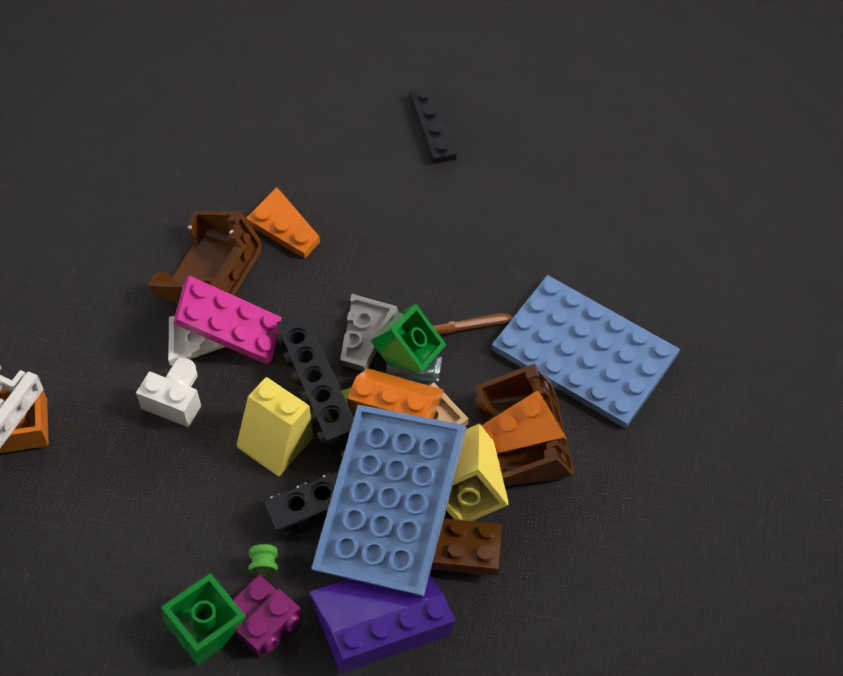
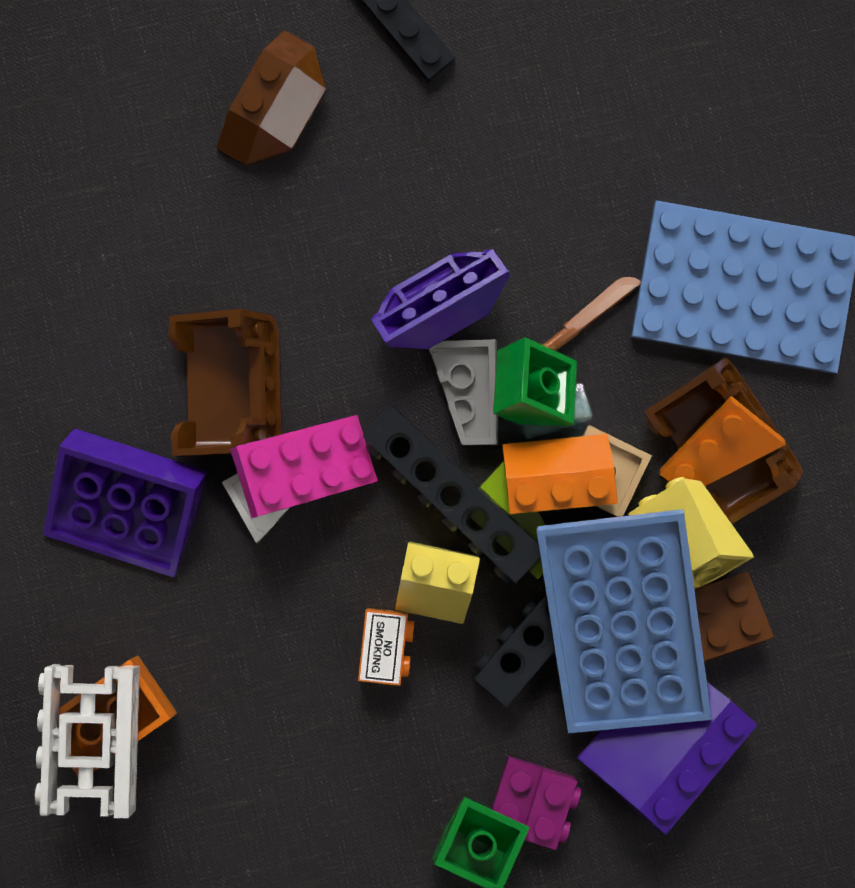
camera: 25 degrees left, 30 degrees up
white brick [136,358,201,427] -> none
orange wing [246,187,320,259] -> none
bright green wheel [249,544,278,577] -> none
none -> dark purple slope [43,429,207,578]
none -> reddish brown wedge [217,30,326,166]
none -> brick [358,608,414,686]
none -> dark purple wedge [371,249,510,349]

